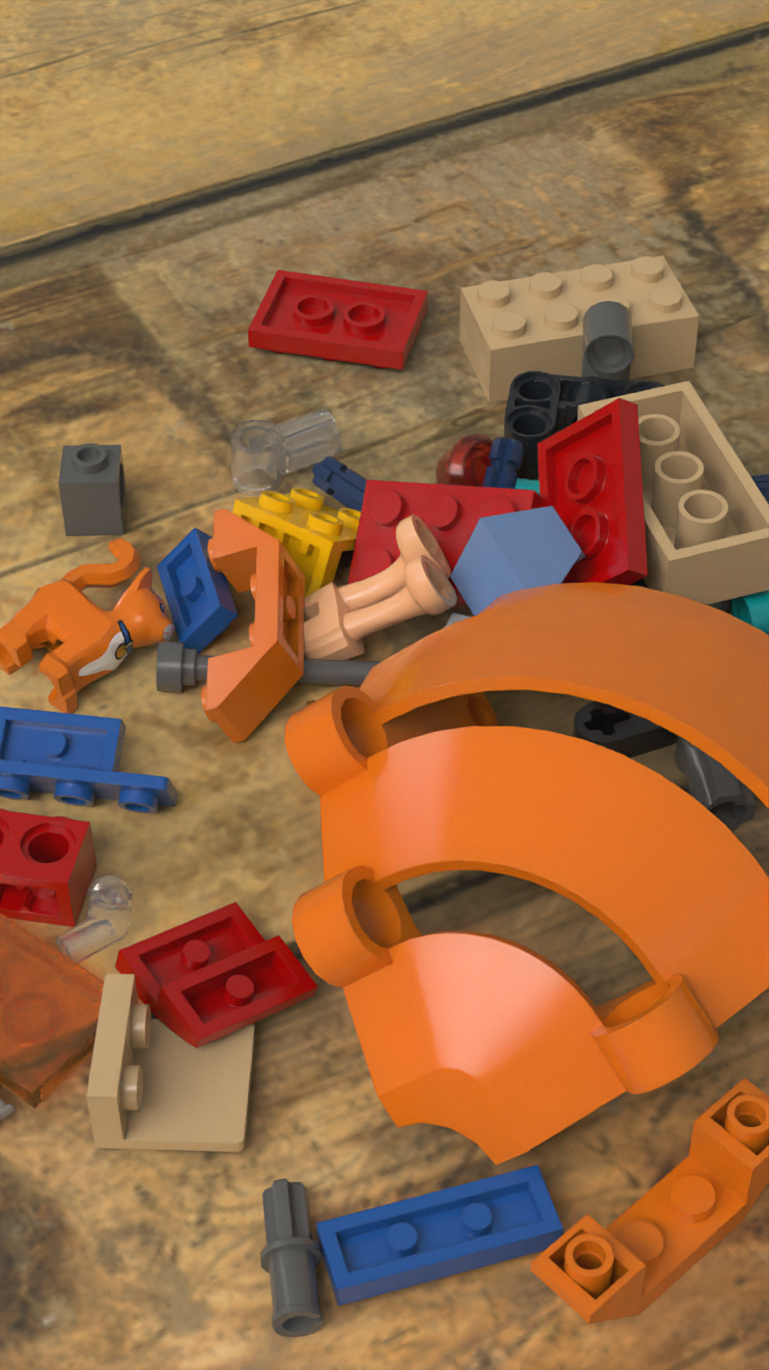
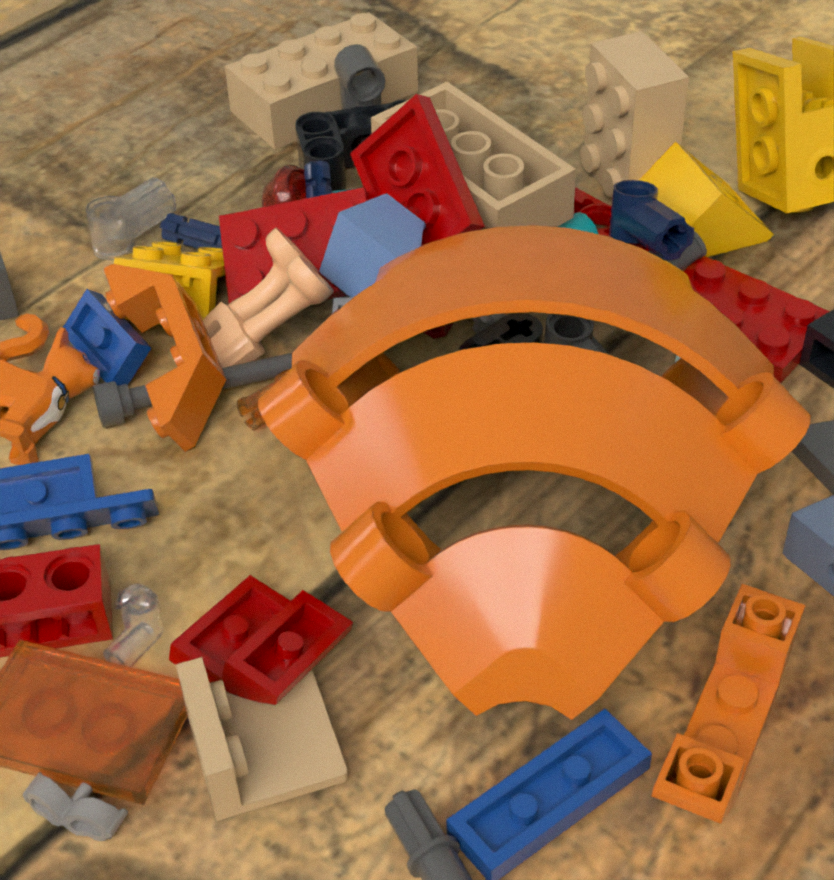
camera: 20 degrees left, 0 degrees up
red plate [248,270,428,370] -> none

